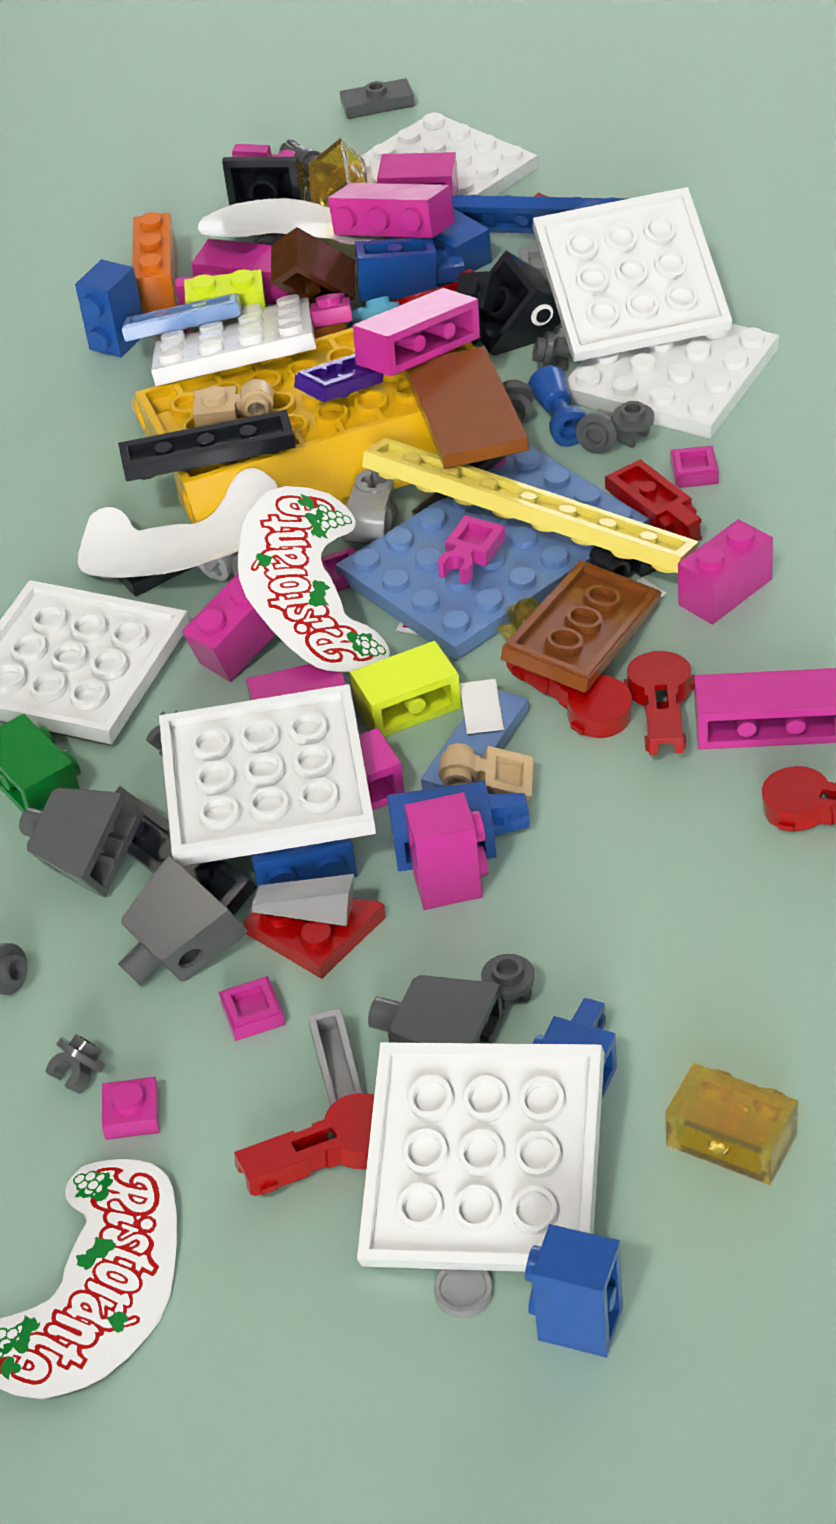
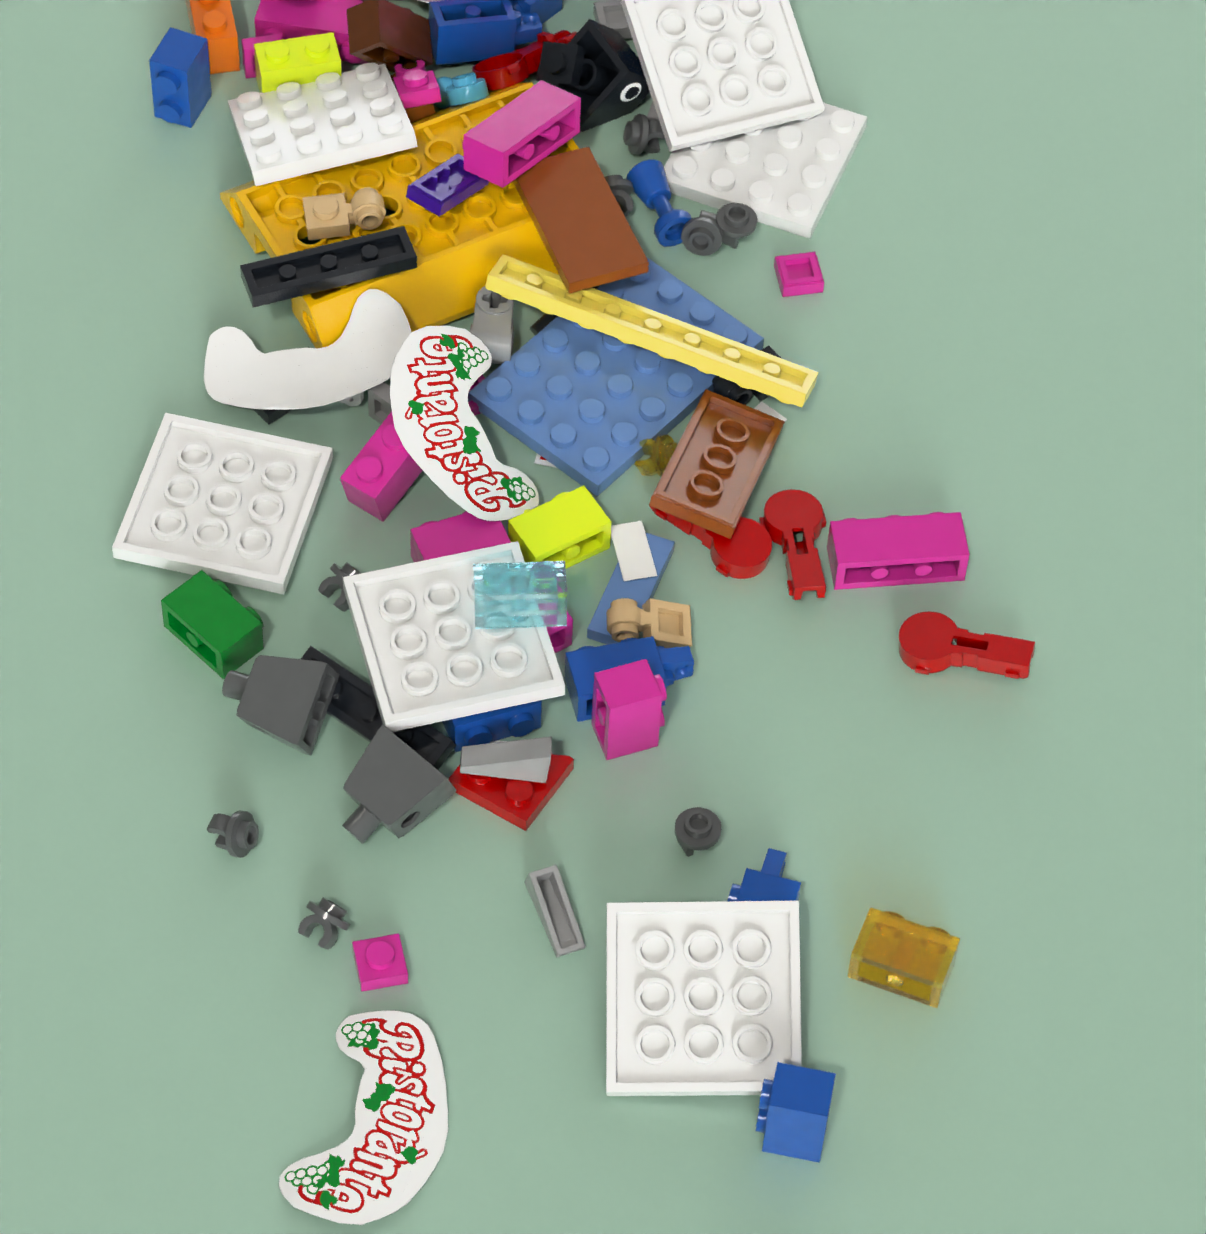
camera: 15 degrees left, 10 degrees up
medium blue tile [122,293,243,342] -> none
dark pink tile [218,976,285,1041] -> none
red piece [234,1093,374,1196] -> none
dark grey torso [368,975,503,1044] -> none
light grey piece [434,1269,493,1318] -> none
dark pink plate [438,515,506,584] -> none
red hinge [604,459,702,541] -> none
dark pink brick [678,519,773,625] -> none
none -> clear light blue brick [473,561,567,629]

